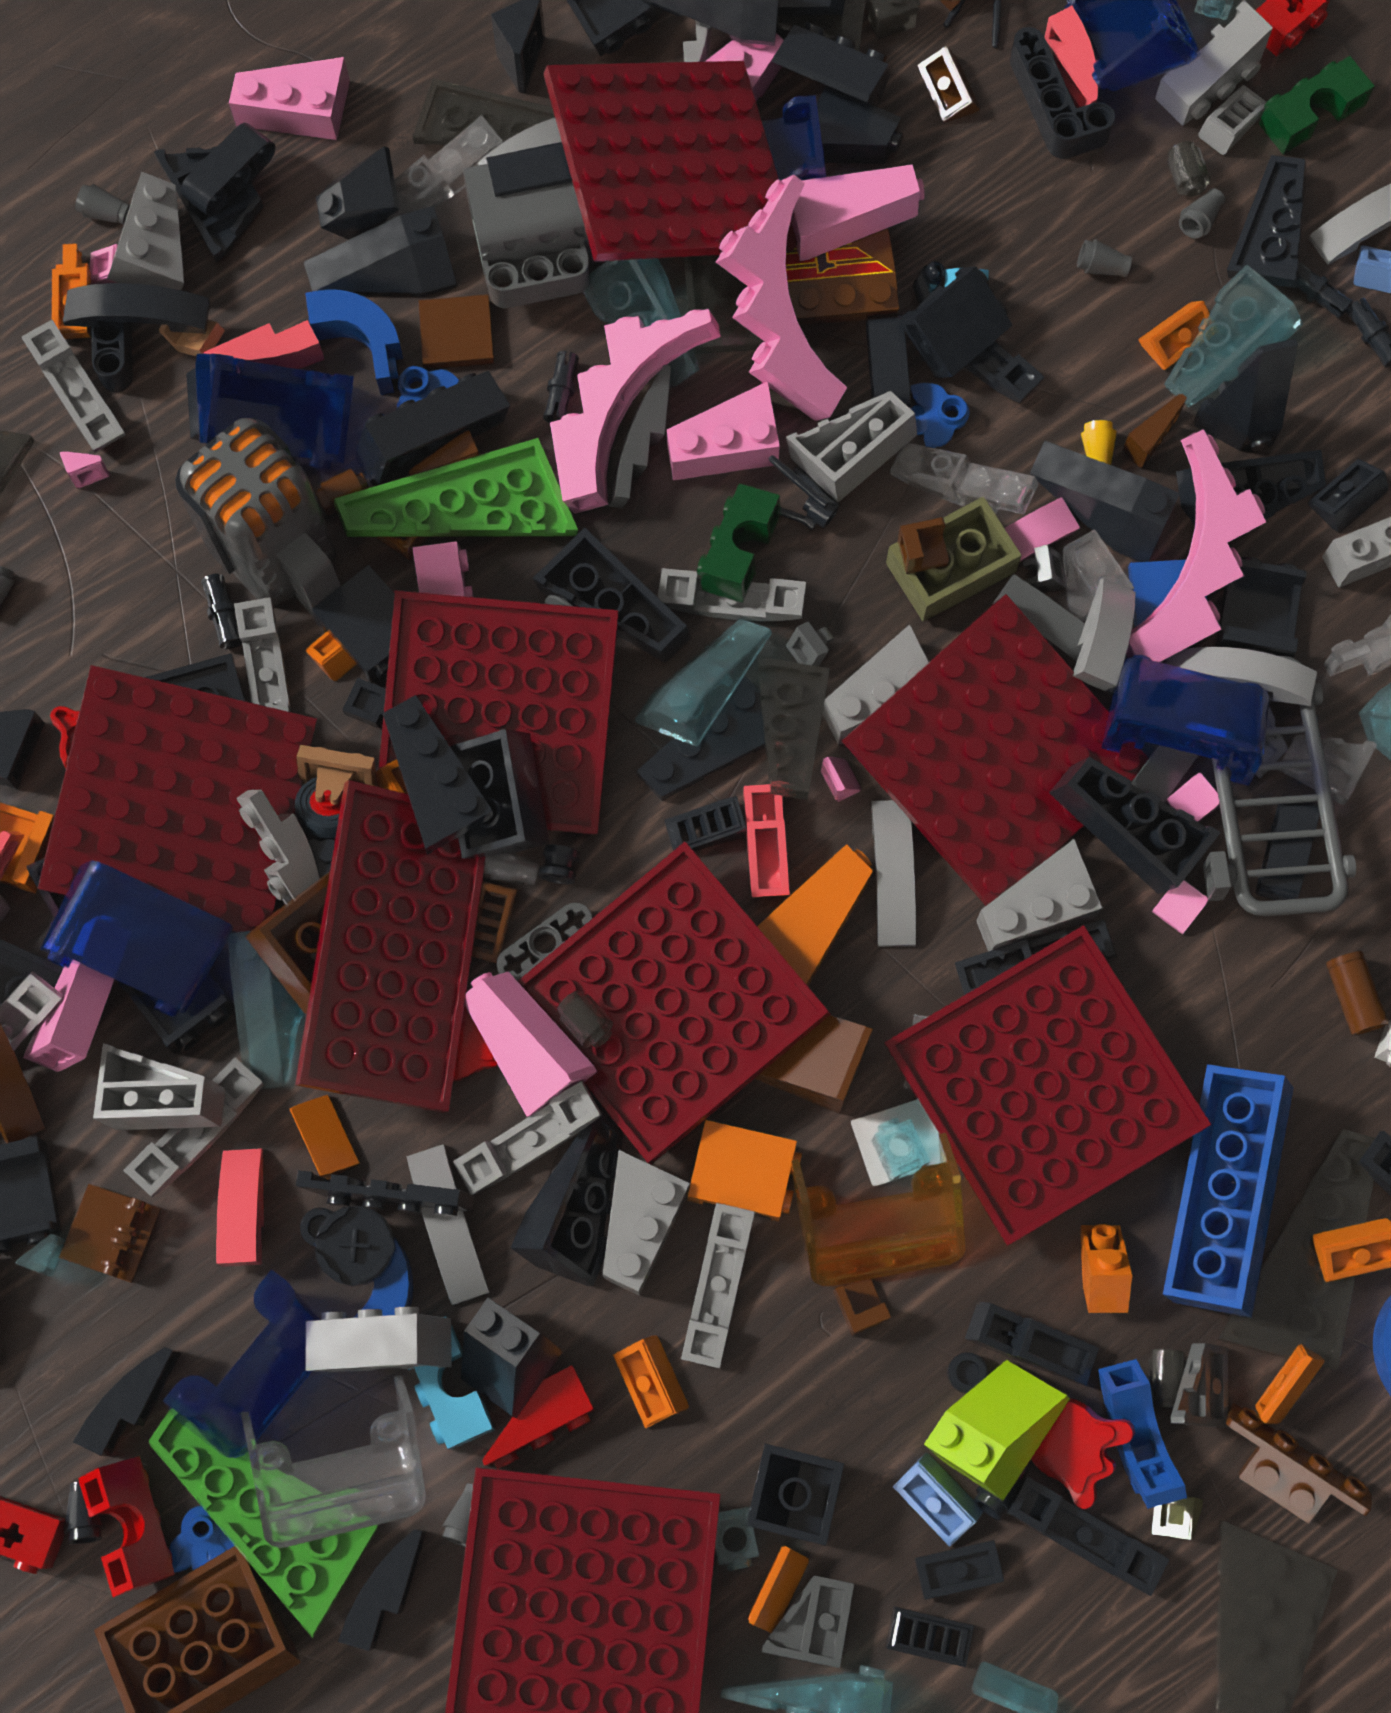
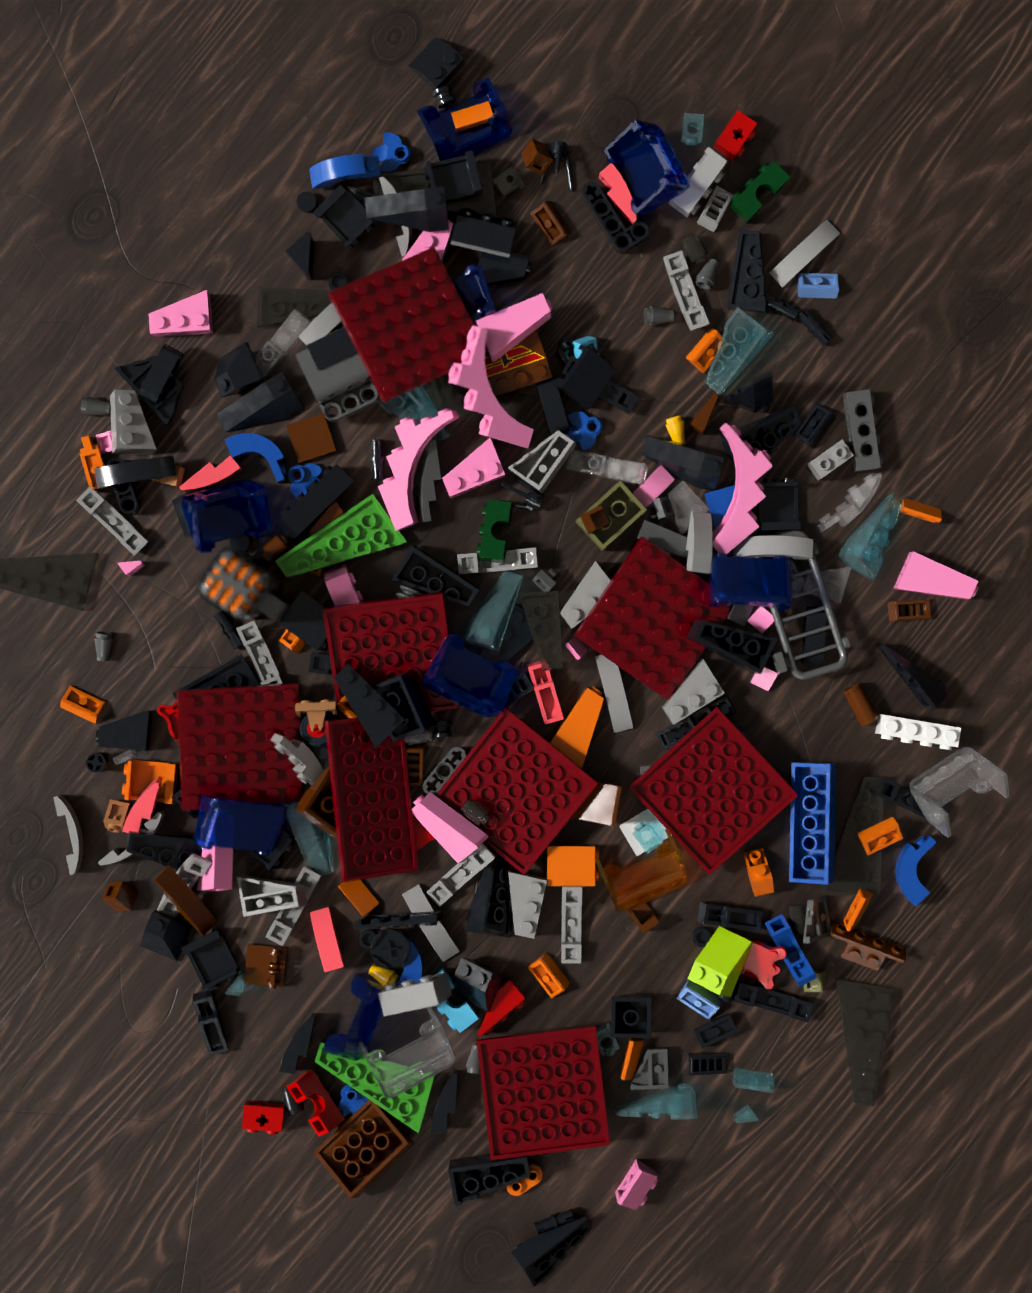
camera: 15 degrees left, 15 degrees up
none -> yellow cone [368,964,399,987]
none -> clear blue windscreen [421,634,518,717]
none -> light grey slope [663,250,709,331]

